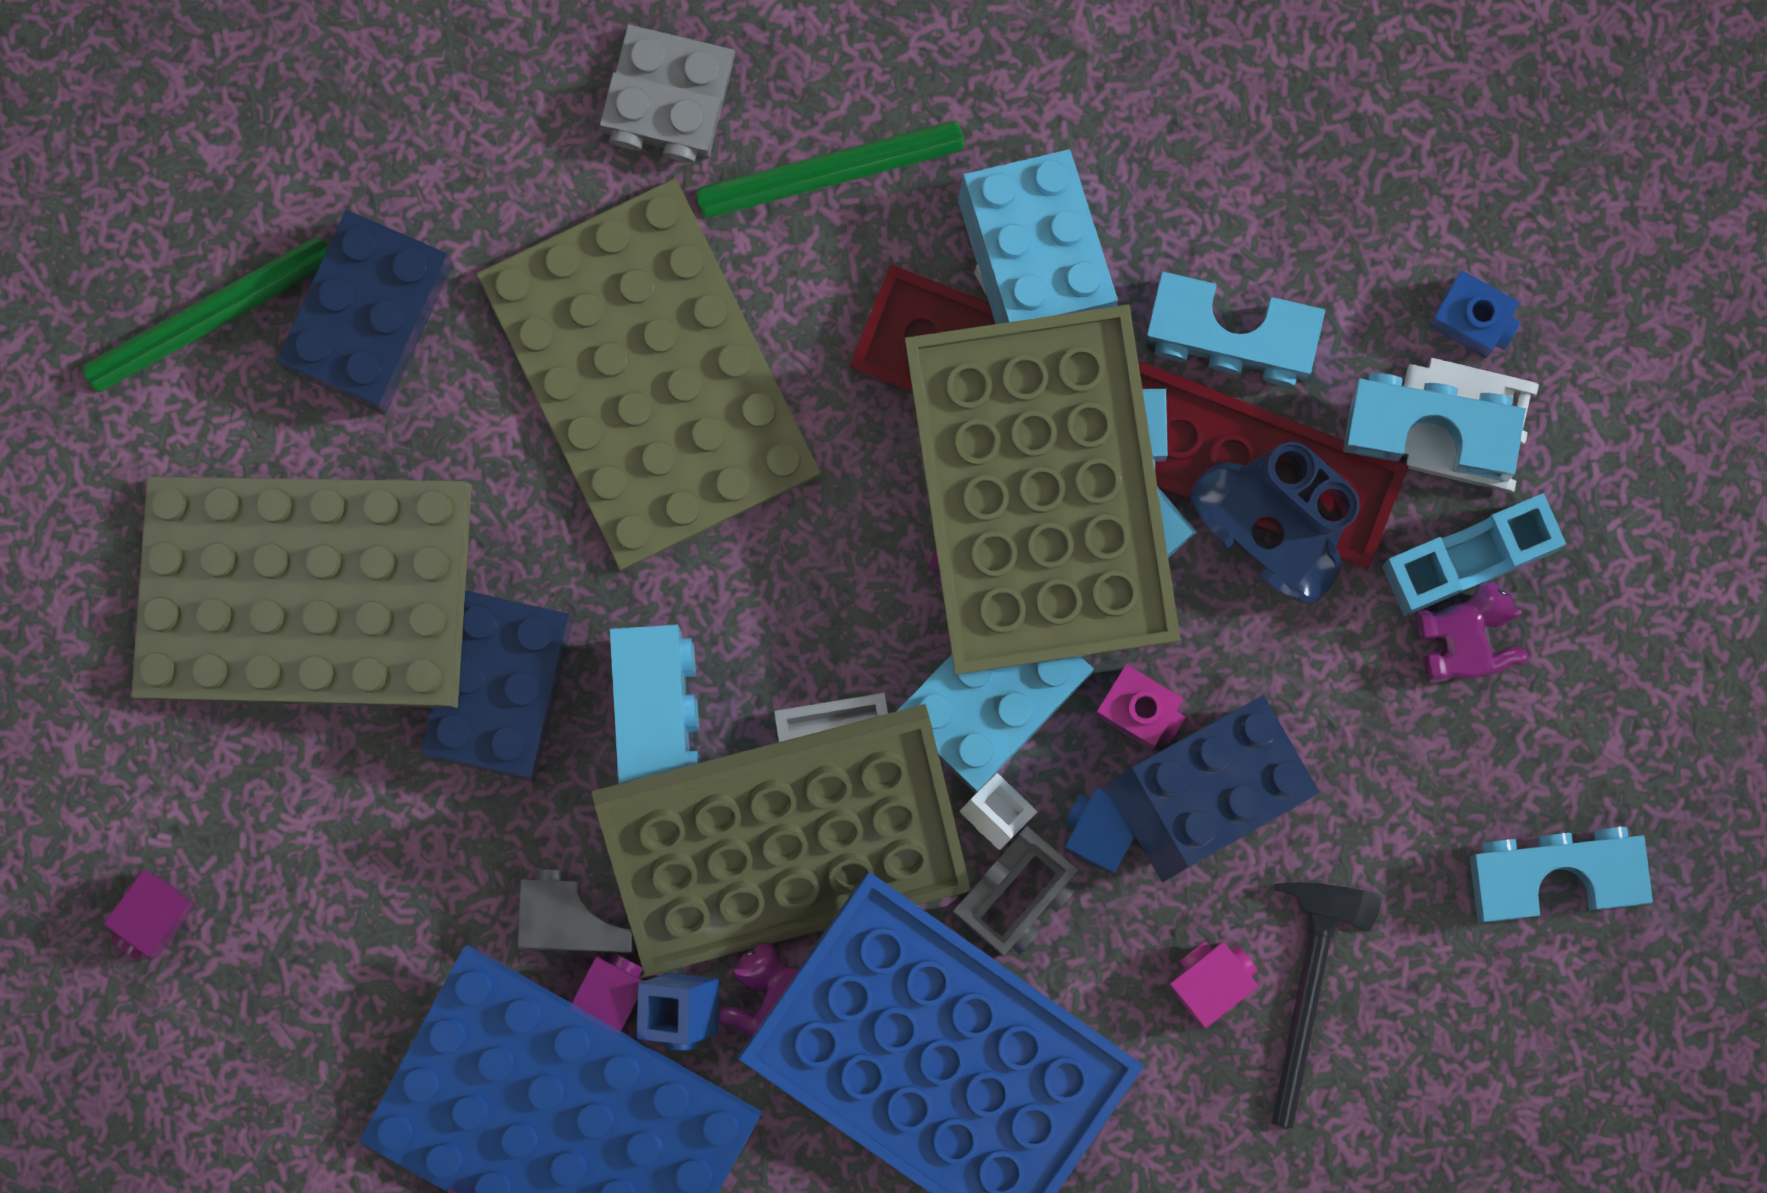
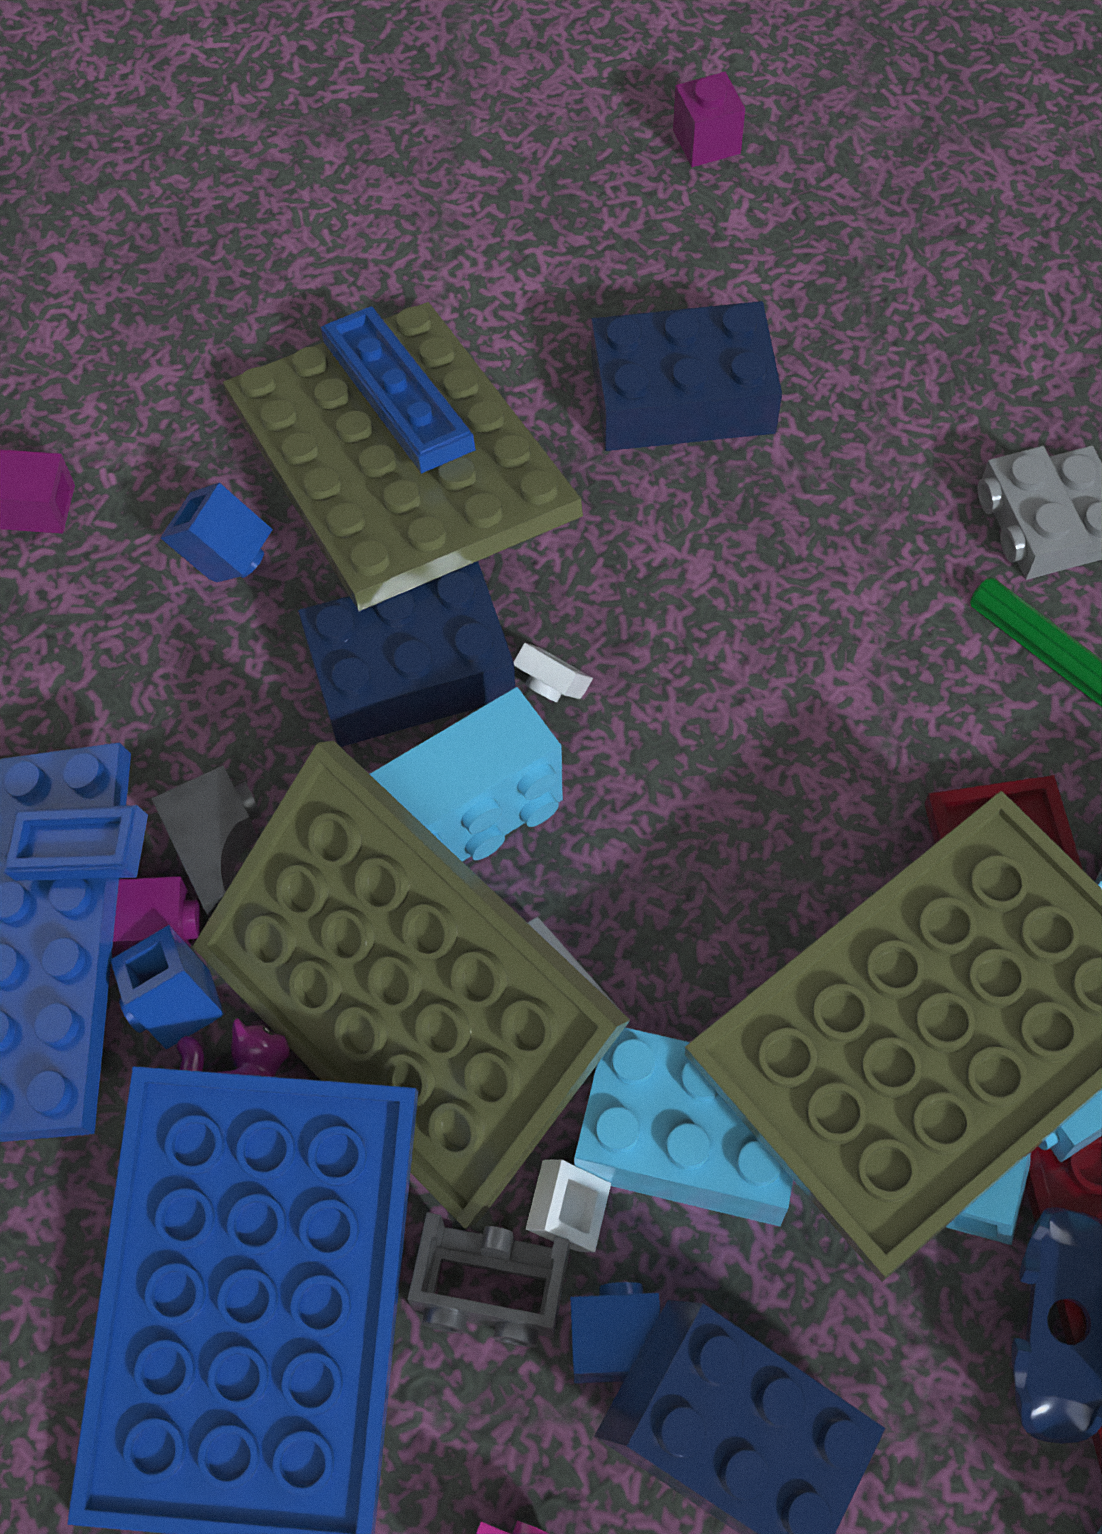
camera: 60 degrees right, 20 degrees down
green axle [82,237,328,392] -> none
olive plate [476,178,821,572] -> none
dark pink brick [1095,664,1186,750] -> none
none -> blue tile [3,805,148,881]
none -> blue brick [160,482,273,582]
none -> blue tile [320,306,476,474]
none -> white plate [514,643,593,702]
none -> magenta brick [673,71,745,167]

